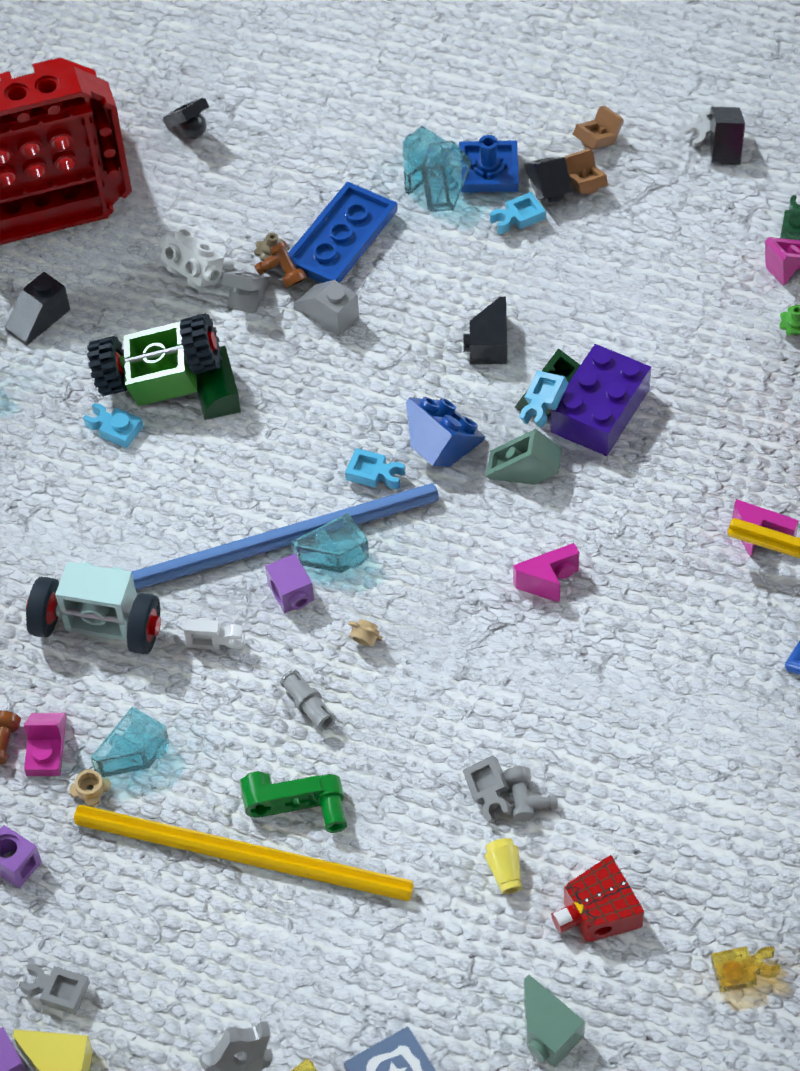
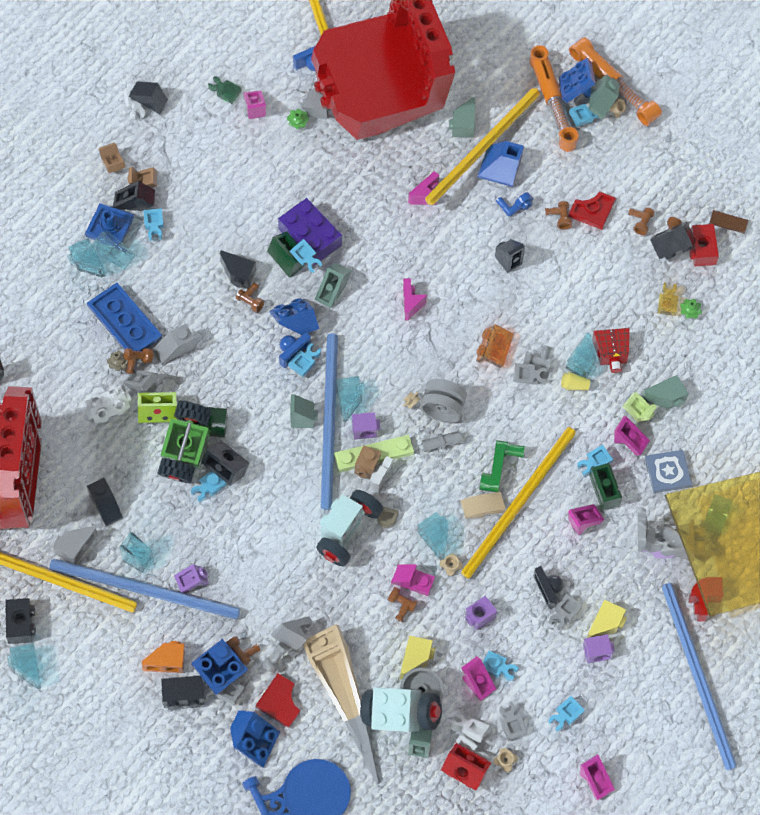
camera: 75 degrees left, 10 degrees up
none -> lime brick [137,392,177,423]
none -> black brick [201,440,250,486]
none -> dark orange piece [236,283,265,313]
none -> blue tile [279,332,311,368]
none -> sand green slope [290,394,318,428]
none -> yellowish green plate [334,435,414,473]
none -> medium nougat bracket [354,445,381,479]
none -> dark tan tile [377,507,399,529]
none -> light grey wheel [420,379,467,423]
none -> tan slope [460,492,506,519]
none -> clear orange bracket [476,324,514,368]
none -> slope [495,239,525,273]
none -> black tile [533,566,564,609]
none -> clear light blue slope [565,332,597,378]
none -> dark pink slope [568,504,605,535]
none -> medium azure plate [577,444,614,476]
none -> dark green brick [589,463,622,511]
none -> dark pink slope [614,416,650,456]
none -> yellowish green bracket [622,392,657,422]
none -> bright green plant [680,299,702,319]

